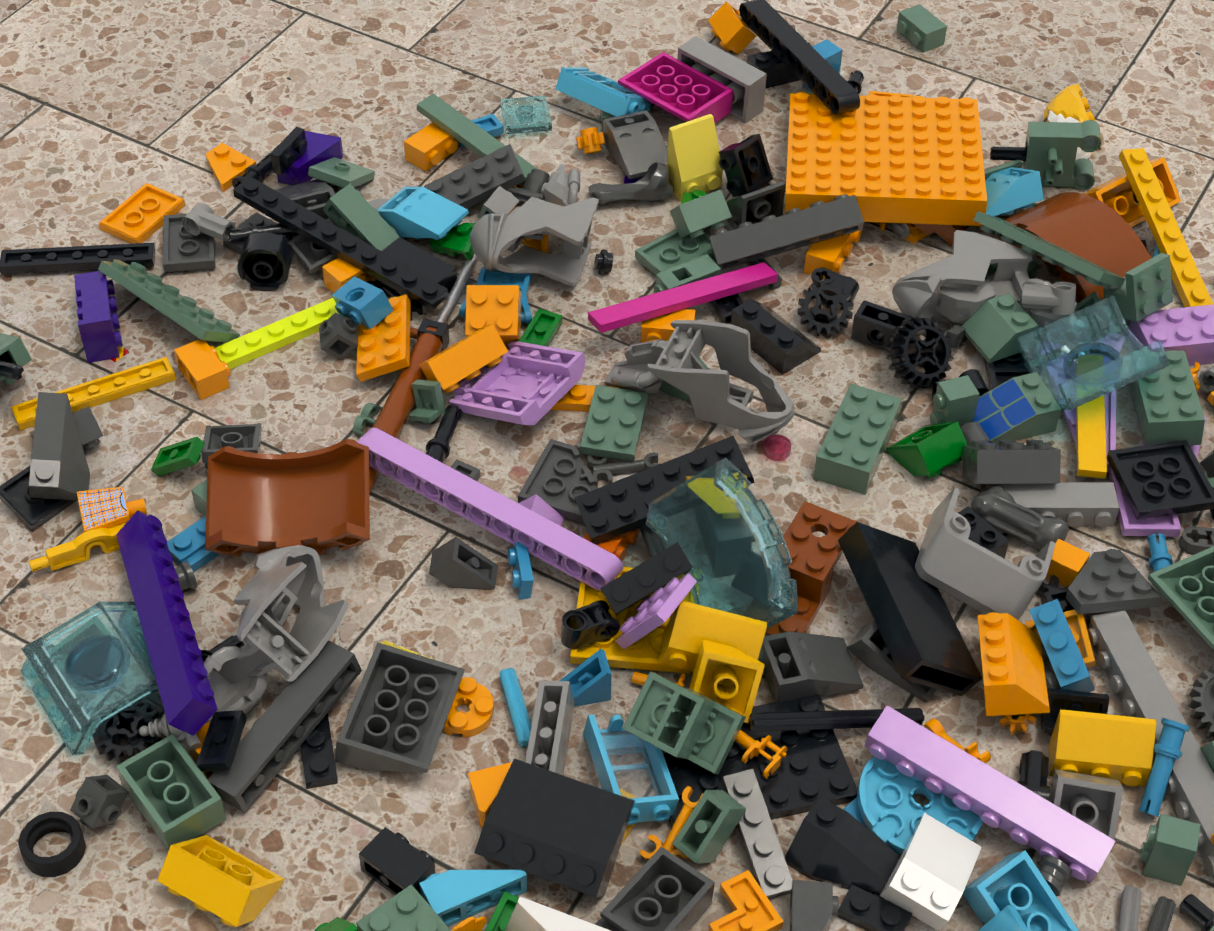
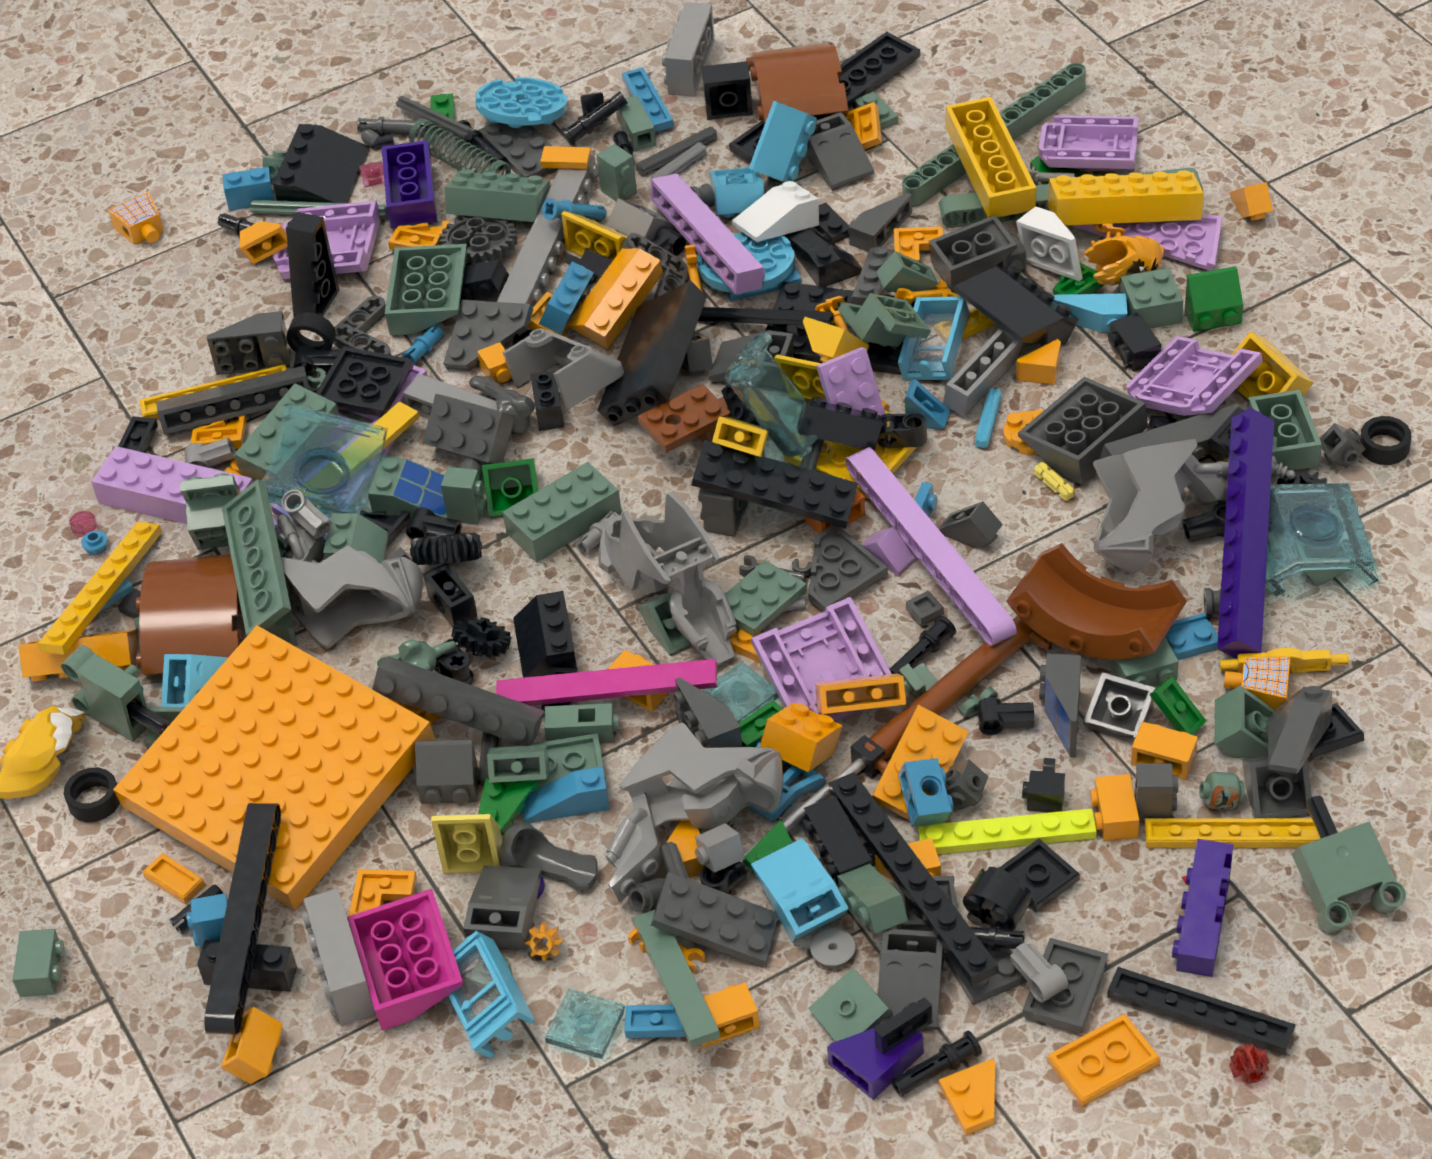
camera: 145 degrees left, 0 degrees up
sand green plate [98,259,240,343] -> none
black plate [719,134,773,197] -> none
none -> black tyre [63,767,120,822]
none -> light orange plate [349,869,417,916]
none -> sand green animal [377,640,456,672]
none -> black brick [460,259,509,303]
none -> dark azure slope [523,766,610,823]
none -> light grey pin [576,511,618,555]
none -> dark grey beam [622,233,688,299]
none -> dark grey slope [673,678,742,748]
none -> clear light blue plate [701,661,779,723]
none -> black piece [977,697,1034,735]
none -> black plate [999,839,1080,912]
none -> black brick [1022,758,1065,813]
none -> dark grey slope [1039,653,1081,757]
none -> lavender wedge [1126,336,1263,416]
none -> light orange brick [1131,721,1198,780]
none -> dark grey brick [1134,763,1179,823]
none -> sand green head [1199,772,1245,810]
none -> sand green slope [1214,685,1275,758]
none -> clear red gear [1229,1044,1270,1084]

